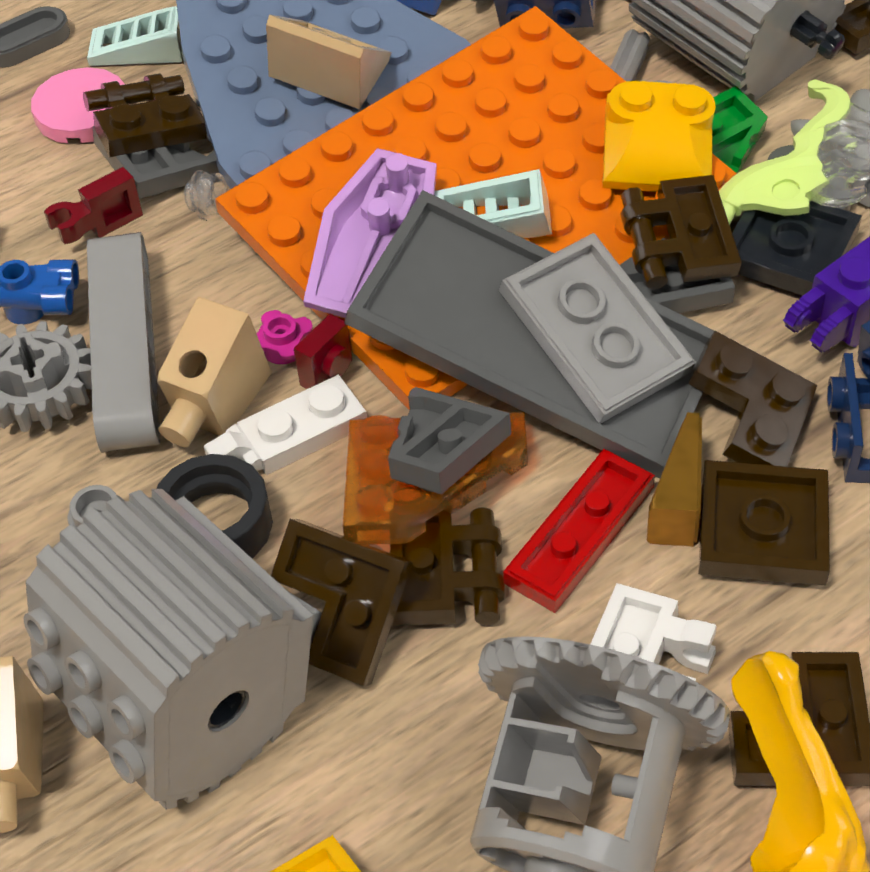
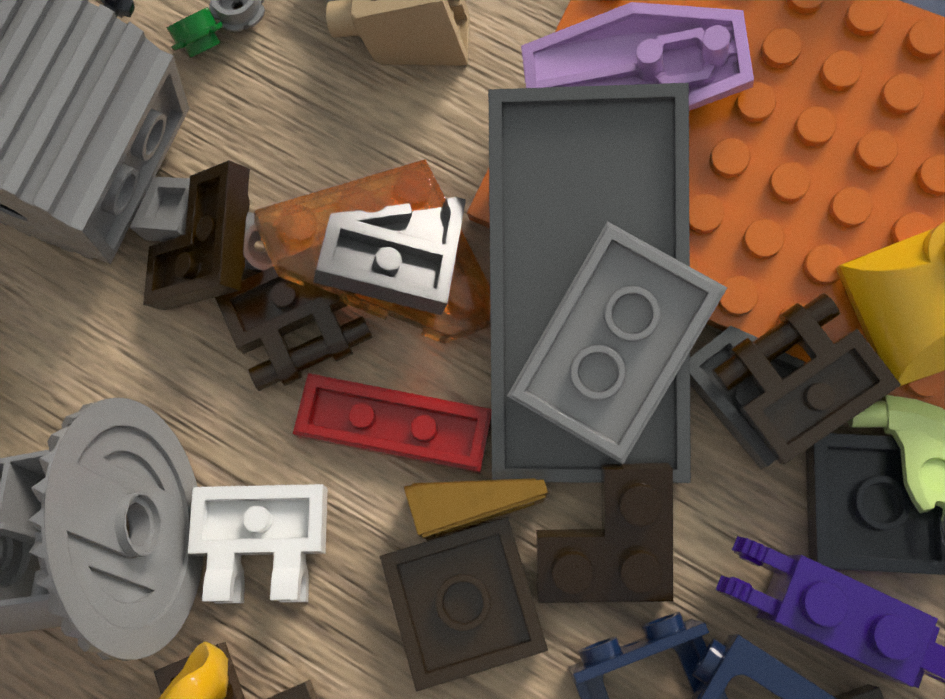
camera: 70 degrees right, 25 degrees up
black tyre [156,454,273,558] -> none
white hinge [204,374,368,475] -> none
dark pink plate [256,310,313,364] -> none
dark red plate [294,313,352,389] -> none
light aqua slope [434,169,552,238] -> none

